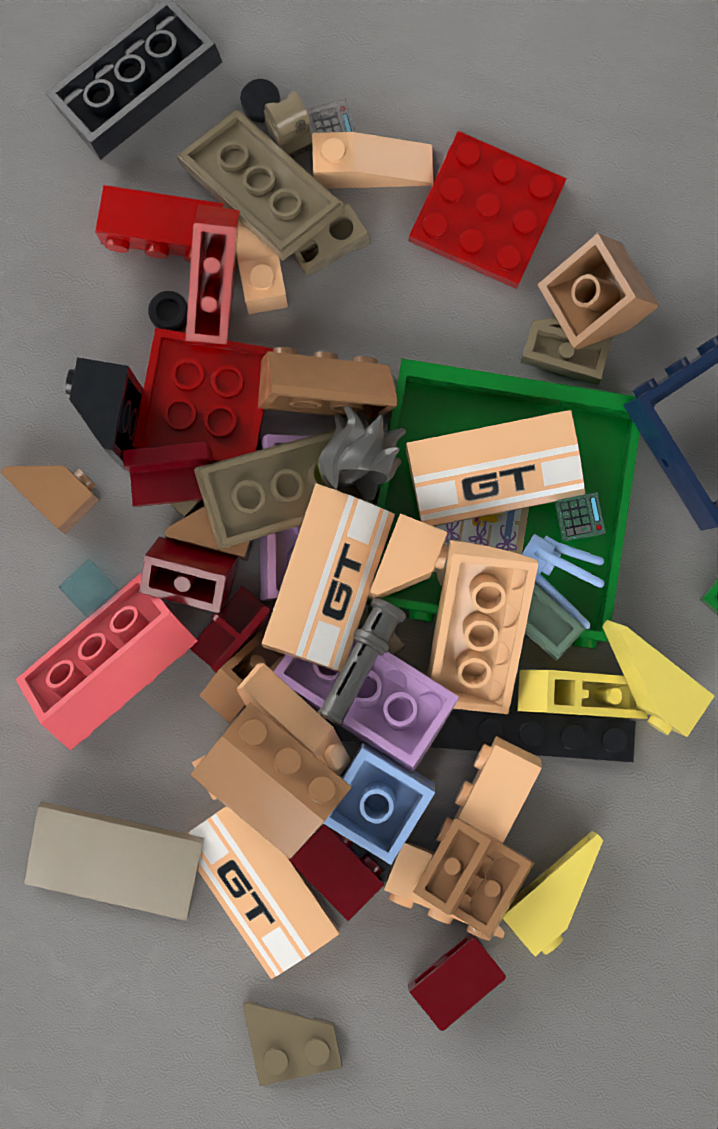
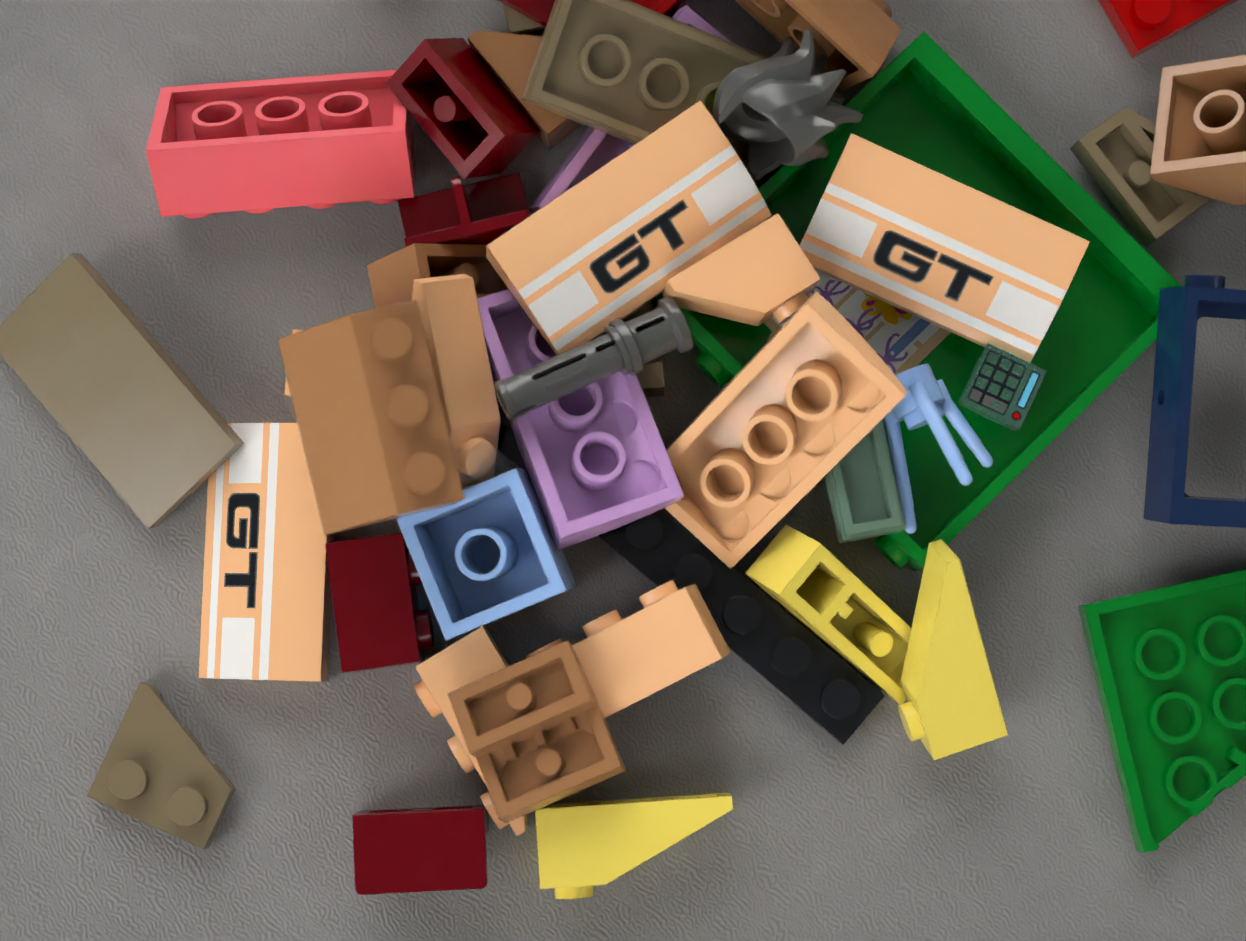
camera: 35 degrees right, 0 degrees up
clear light blue tile [58,559,118,617] -> none

